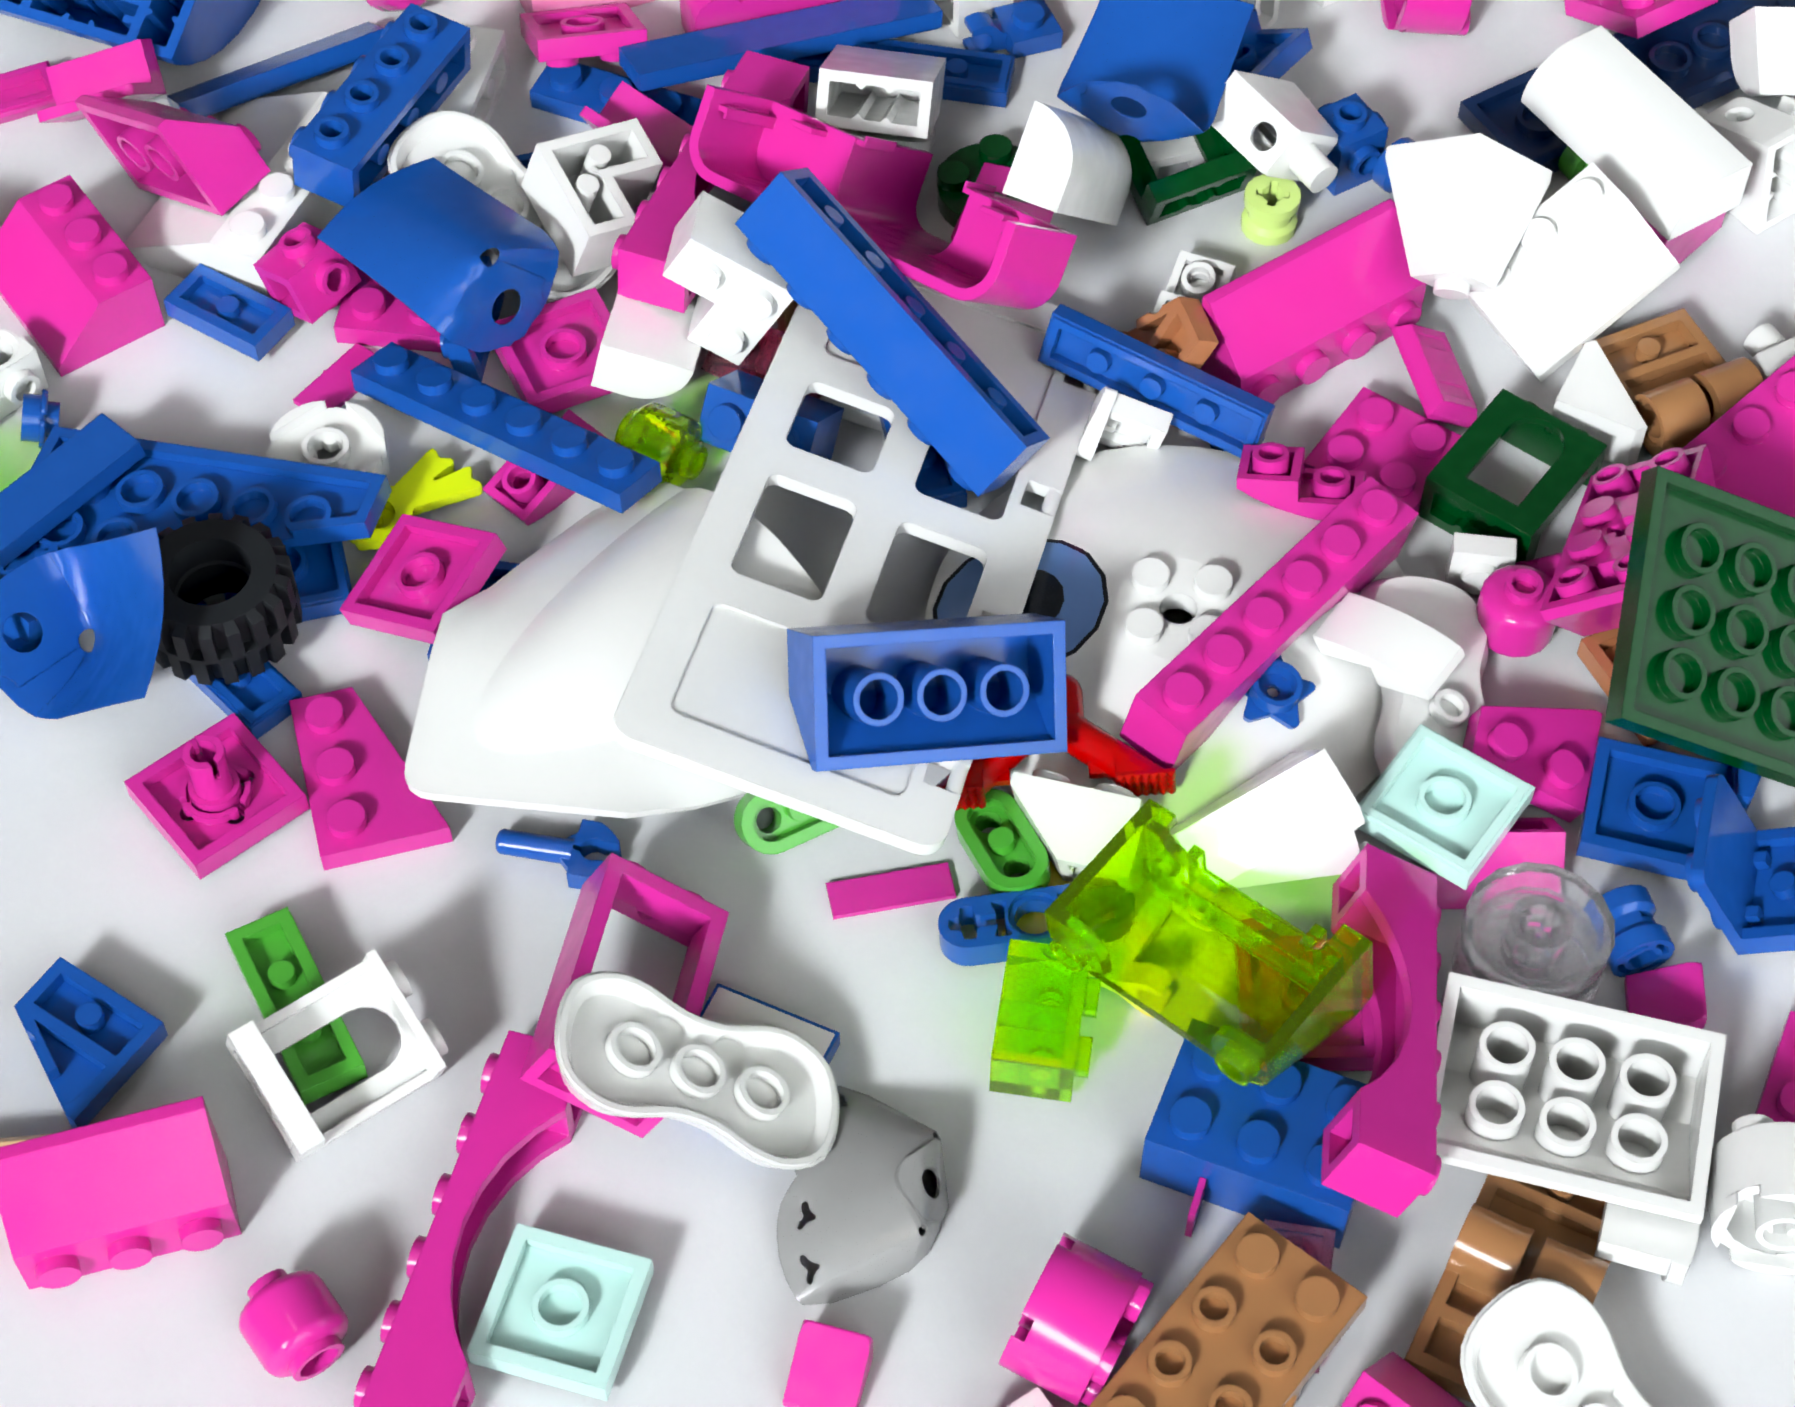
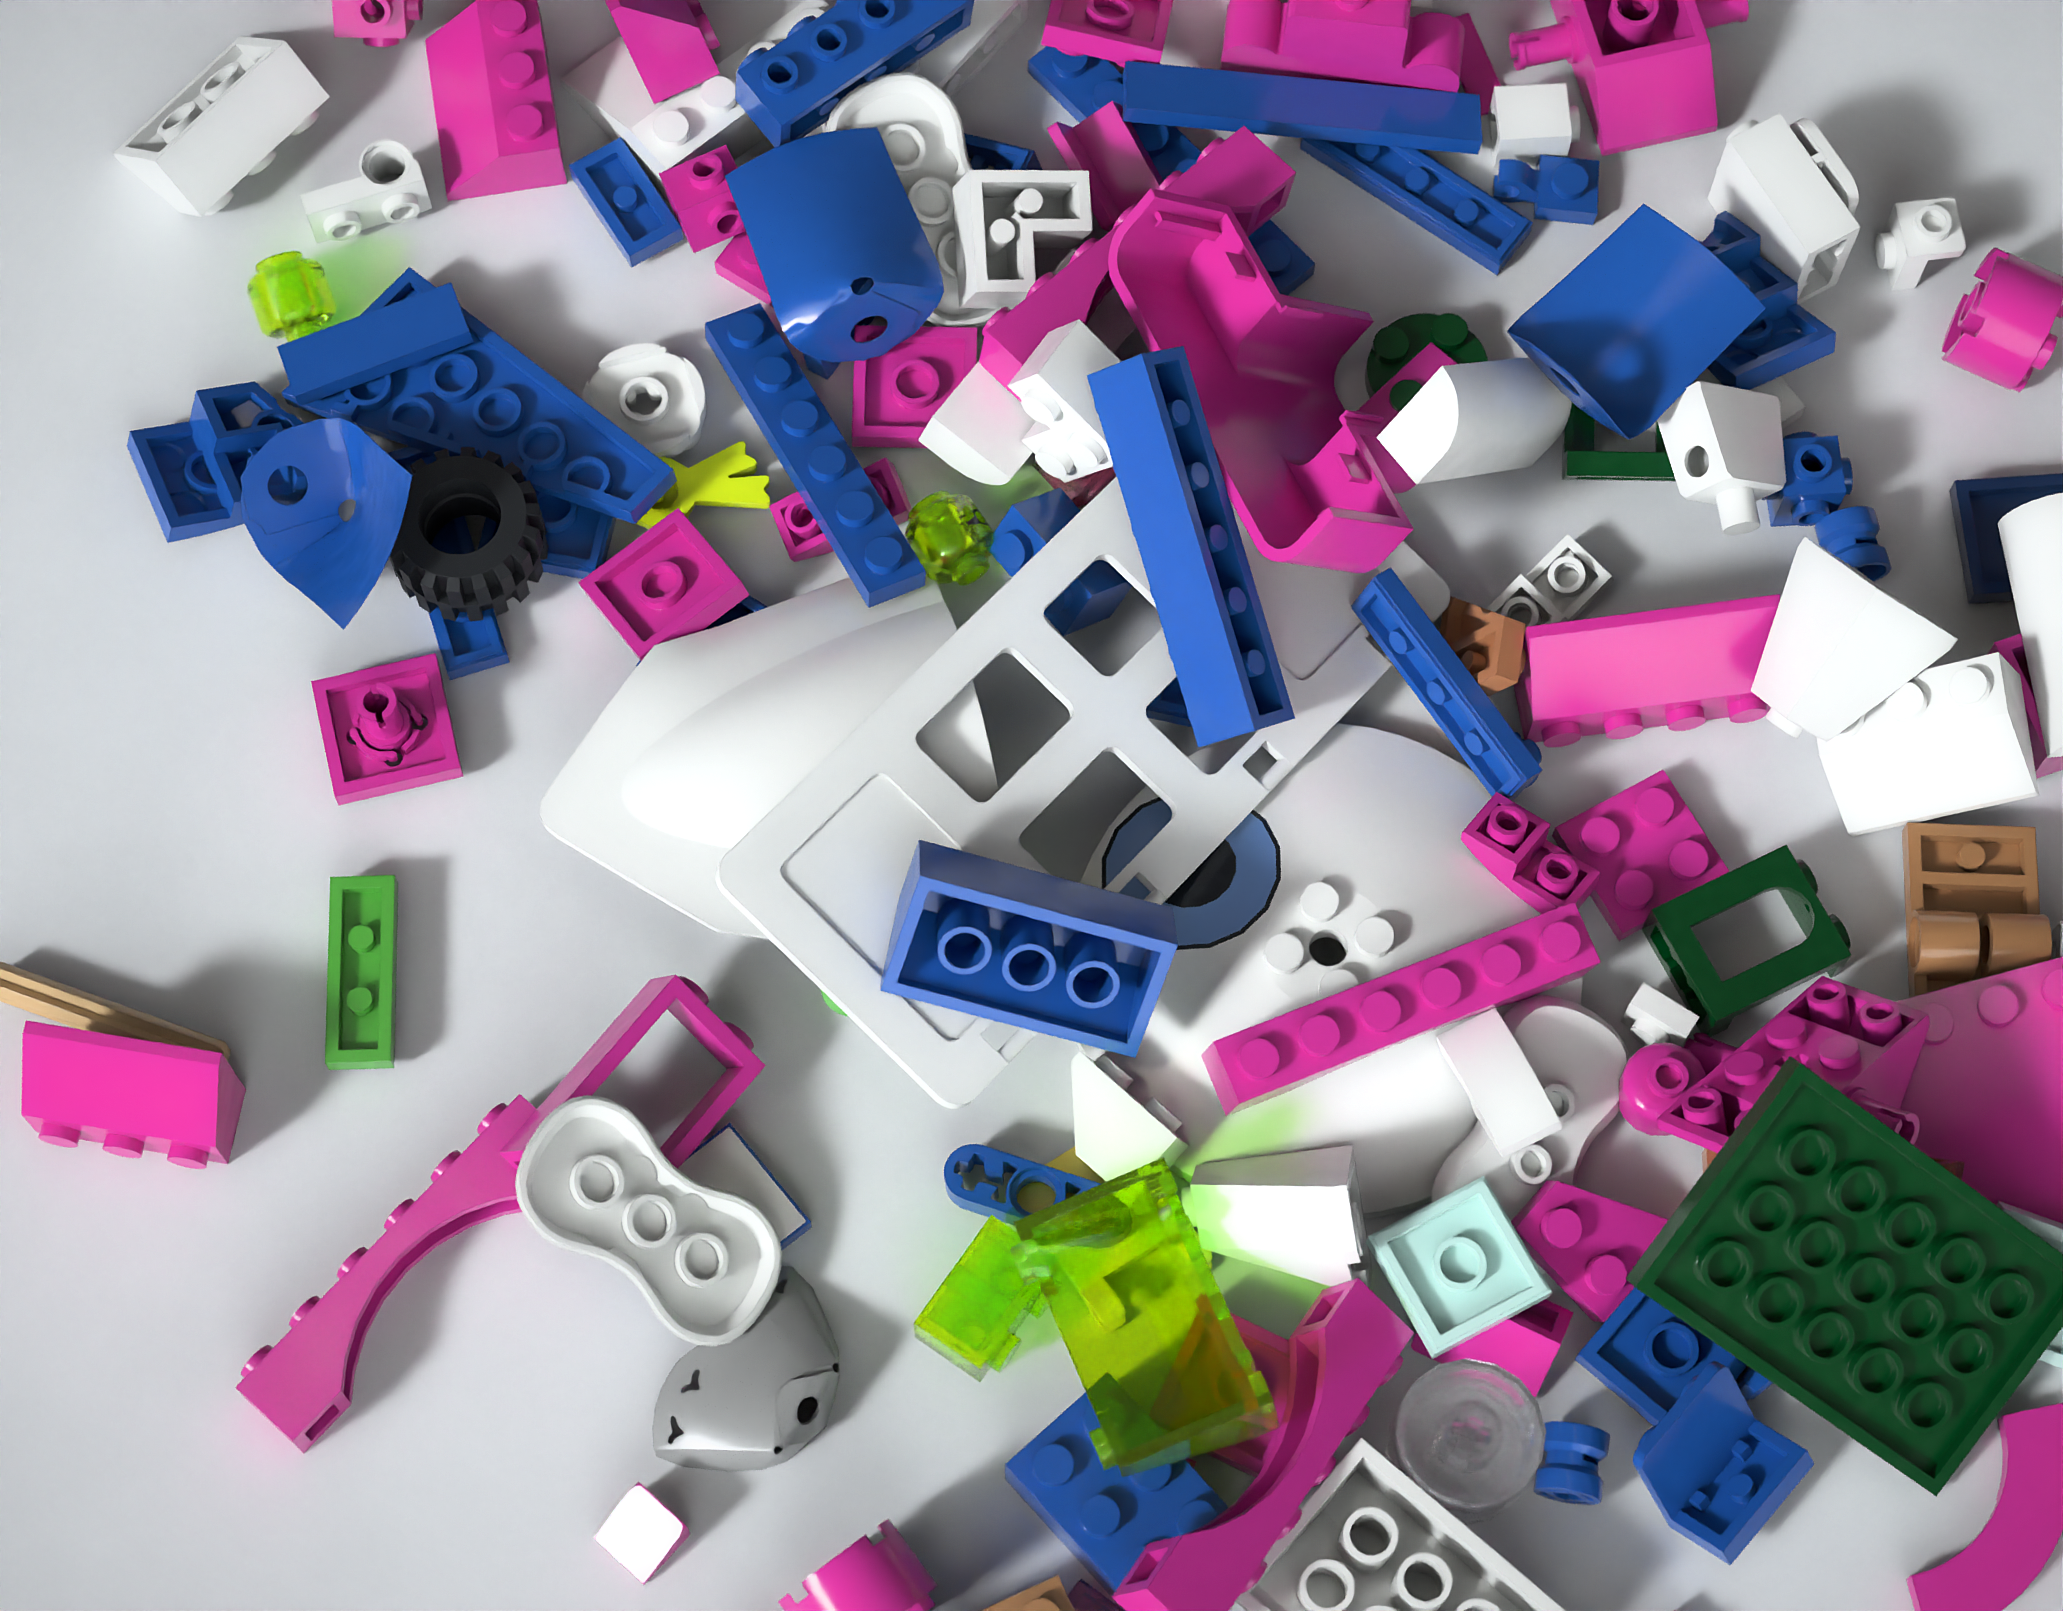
camera: 25 degrees right, 15 degrees up
blue wing [14,957,168,1129] -> none
blue plate [21,389,60,448] -> none
white panel [225,948,448,1163] -> none
dark pink head [239,1269,349,1382] -> none
dark pink wing [289,687,453,871] -> none
dark pink window [293,343,375,408] -> none
light aqua plate [467,1223,654,1401] -> none
blue bar [495,819,622,889] -> none
brick [815,44,946,152] -> none
dark pink window [826,862,956,920] -> none
red piece [936,674,1176,811] -> none
bright green plate [954,789,1051,894] -> none
white tile [1076,386,1173,461] -> none
dark pink window [1185,1177,1207,1237] -> none
yellowish green wheel [1240,174,1301,246] -> none
blue plate [1243,655,1316,730] -> none
dark pink tile [1391,324,1477,428] -> none
white slope [1552,340,1647,466] -> none
dark pink slope [1624,962,1707,1029] -> none

